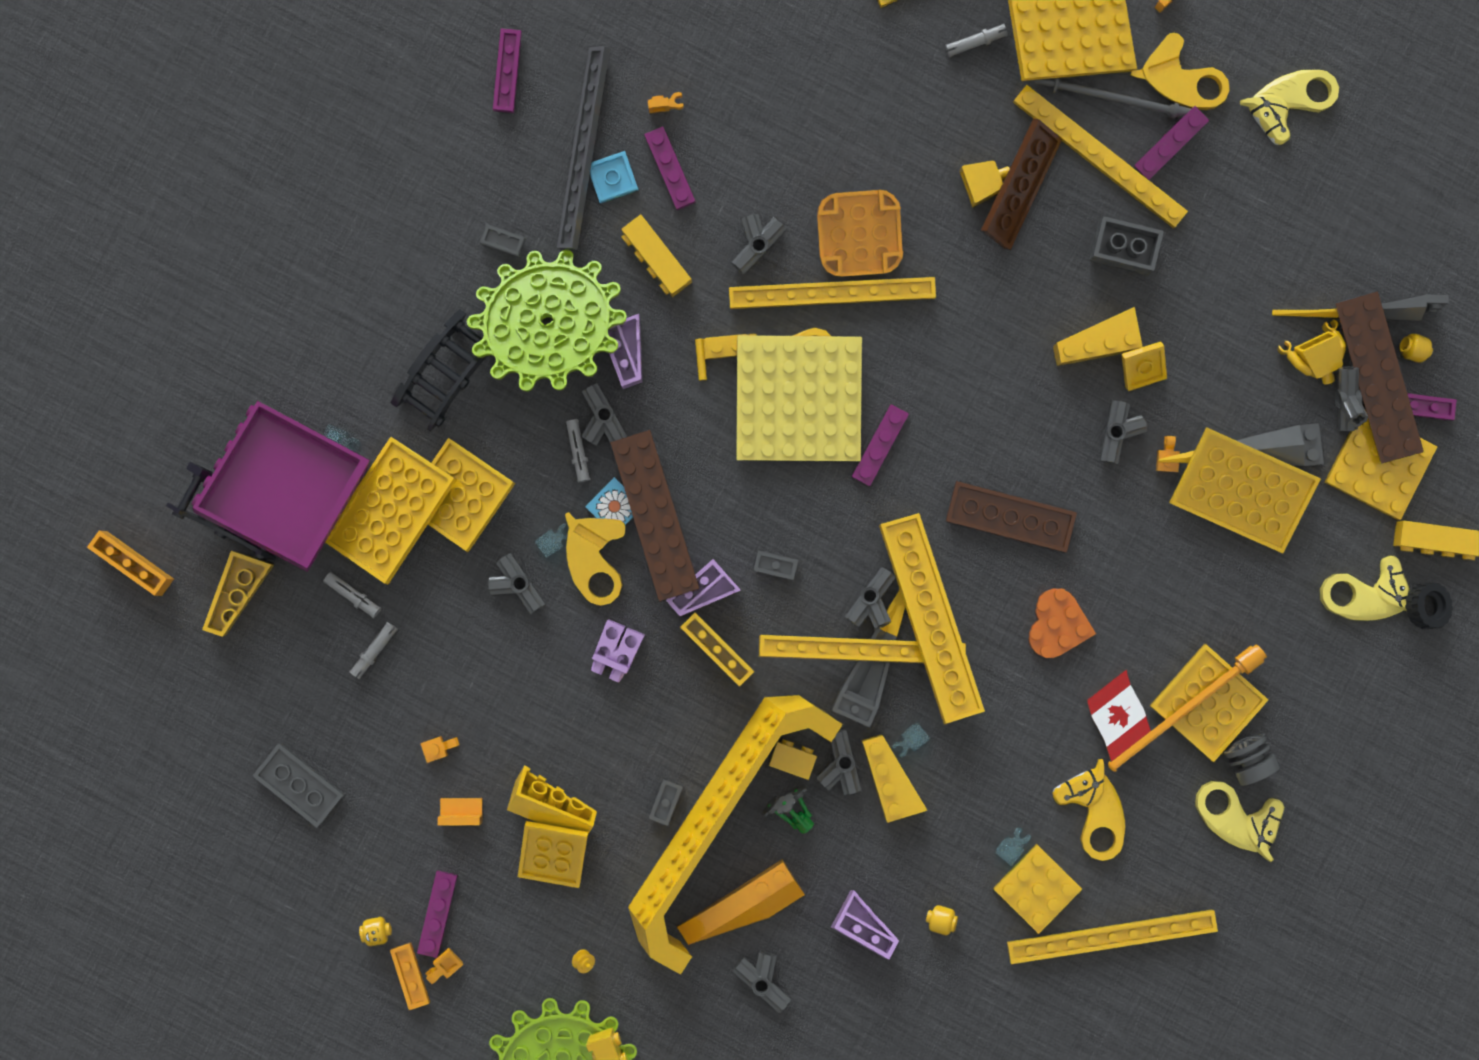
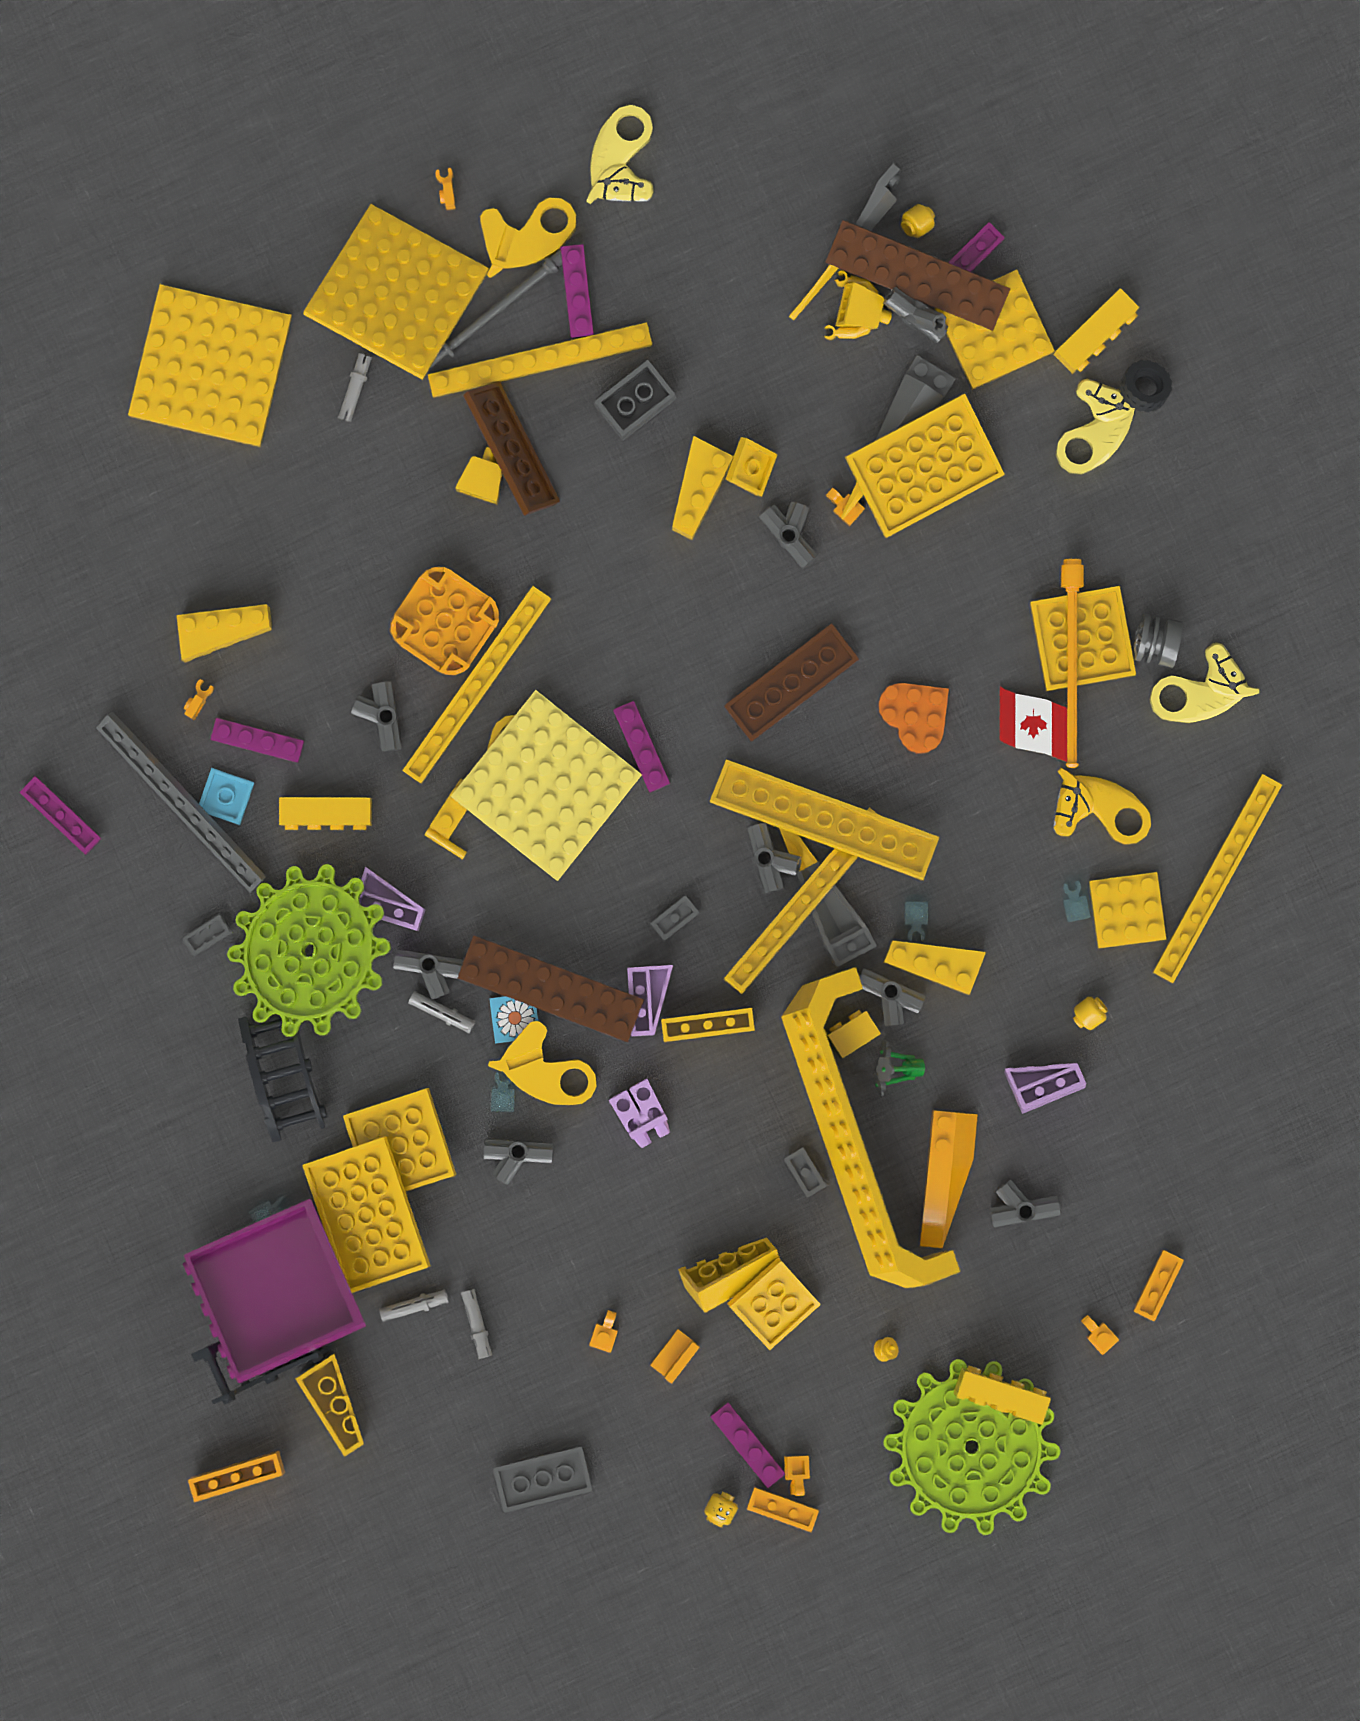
camera: 50 degrees left, 0 degrees up
none -> yellow wedge [177,604,272,663]

